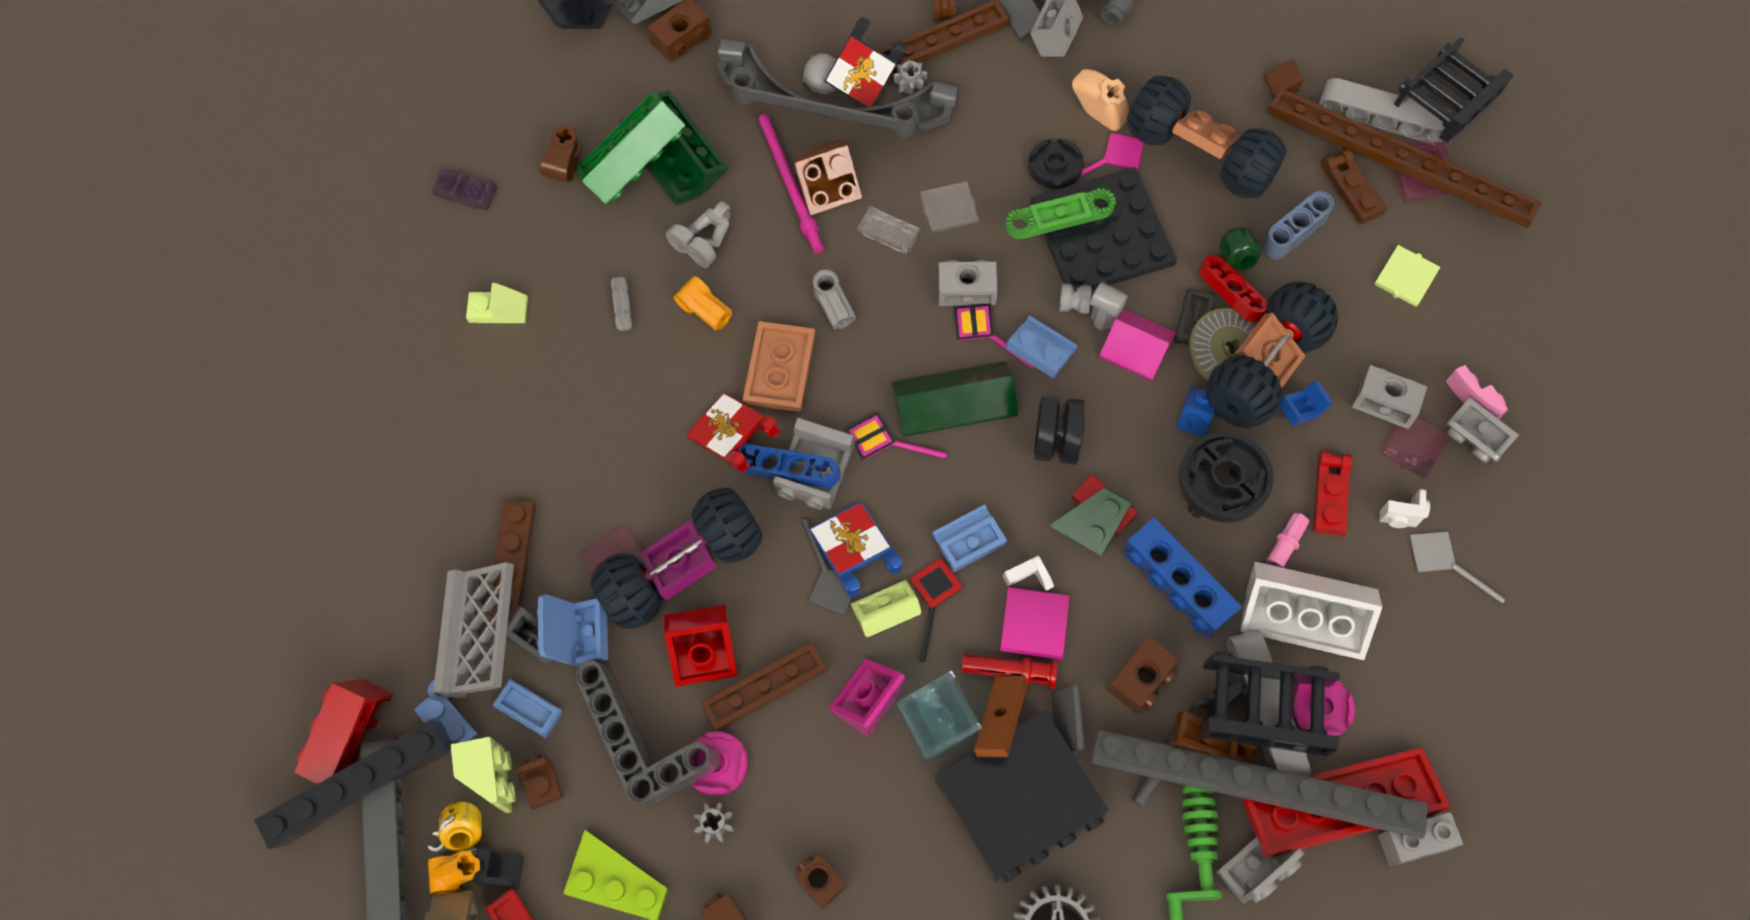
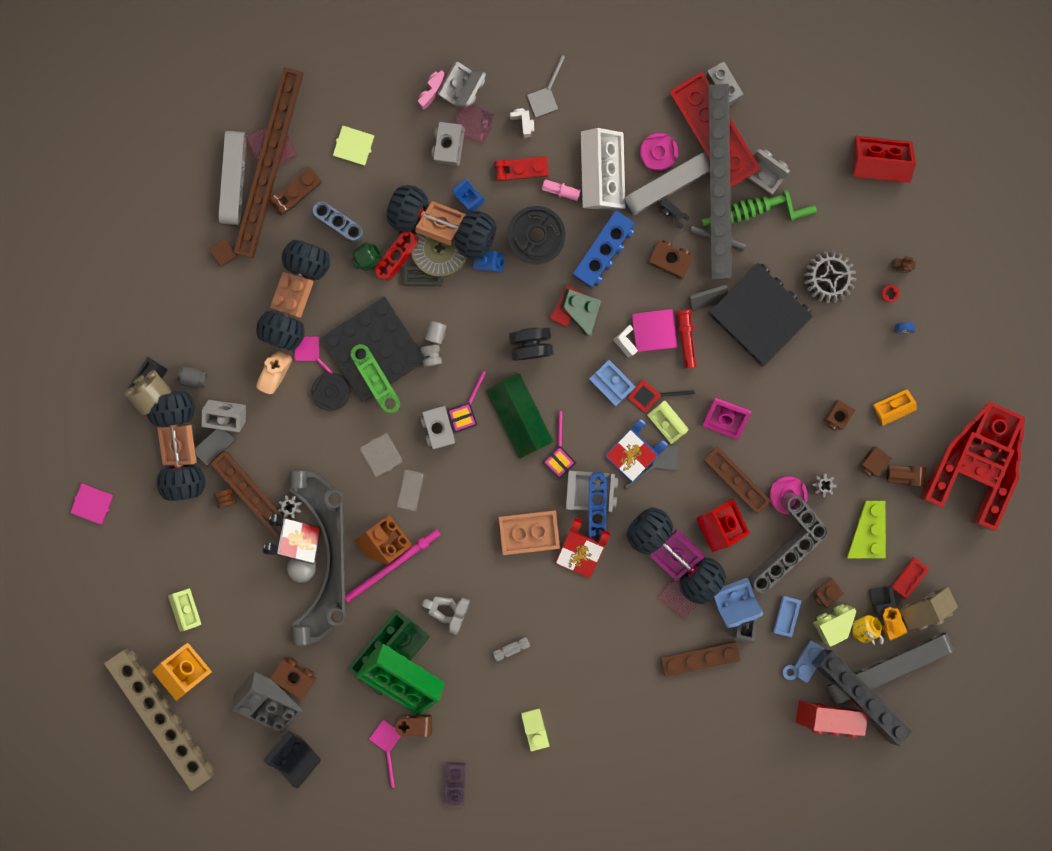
camera: 110 degrees left, 20 degrees up
light grey fence [433,562,514,698] -> none
light orange piece [673,276,732,331] -> none
light grey piece [813,269,856,330] -> none
clear light blue slope [896,671,982,760] -> none
dark orange tile [974,676,1028,757] -> none
medium blue plate [1005,315,1078,379] -> none
dark pink slope [1099,309,1176,381] -> none
reddish brown plate [1171,711,1258,765] -> none
black fence [1200,651,1340,756] -> none
black fence [1394,37,1514,144] -> none
none -> dark pink piece [369,719,401,788]

